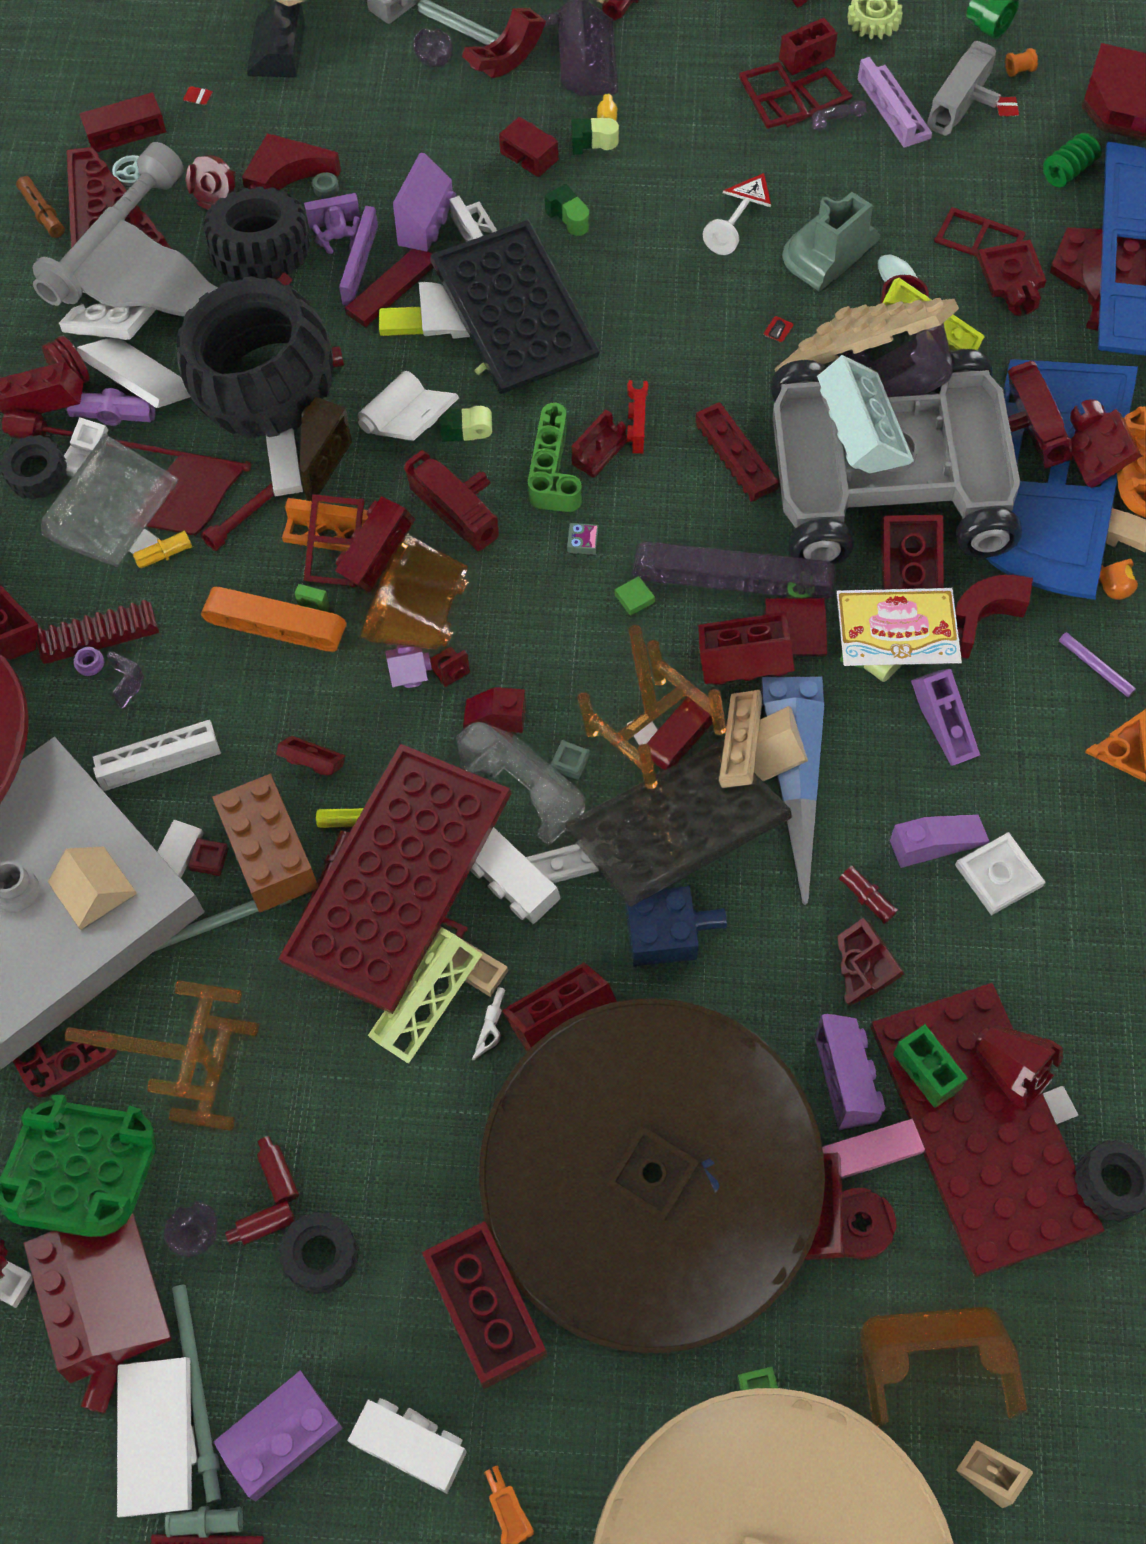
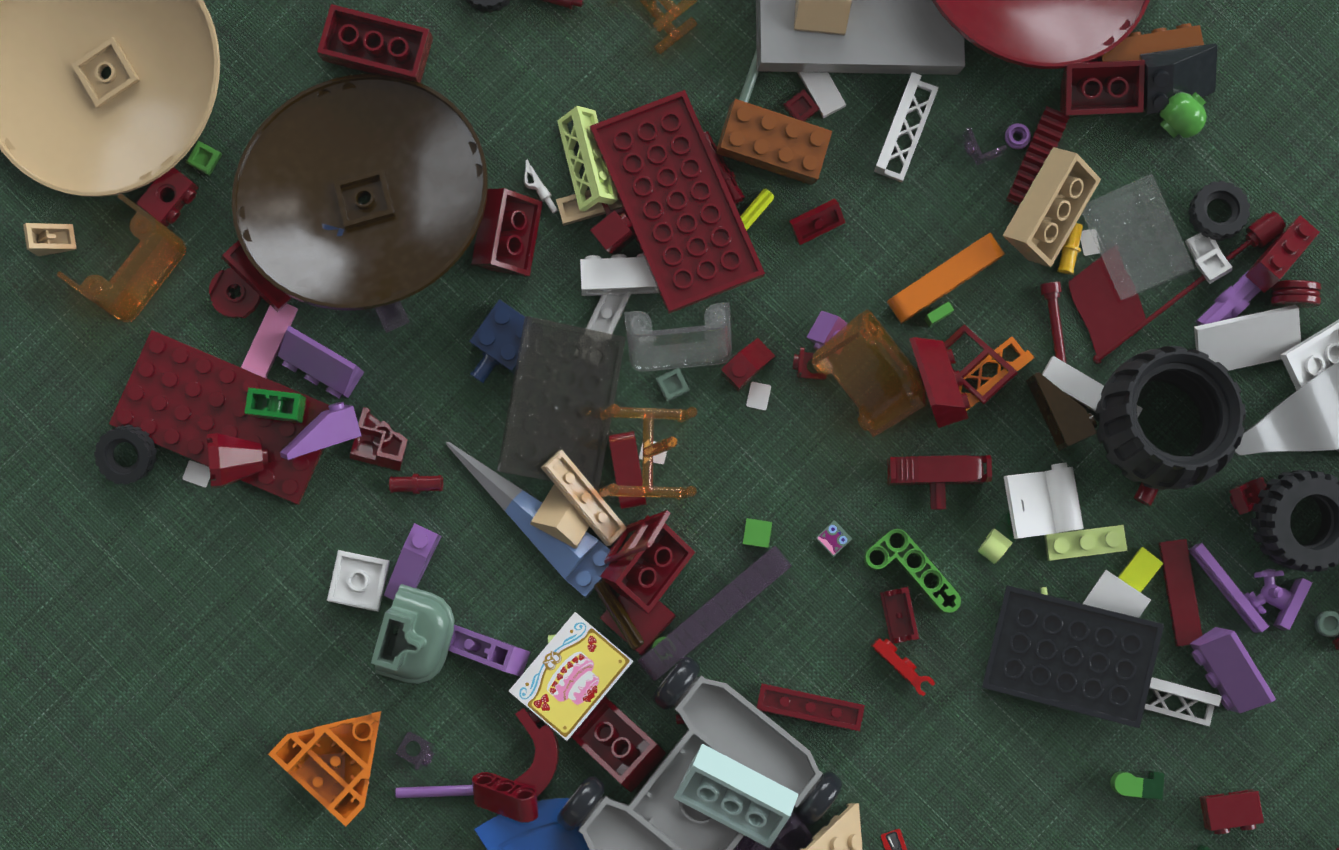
camera: 135 degrees right, 20 degrees up
none -> dark red brick [137,167,198,227]
none -> medium lavender slope [280,402,361,460]
none -> sand green piece [371,584,455,684]
none -> clear purple bracket [396,732,435,770]
none -> dark red beam [472,772,539,822]
none -> dark red piece [591,210,636,255]
none -> dark brown axle [594,580,644,650]
none -> dark red window [604,510,671,564]
none -> white sticker [746,382,771,410]
none -> tan brick [1003,147,1101,267]
none -> yellowish green plate [1044,525,1127,561]

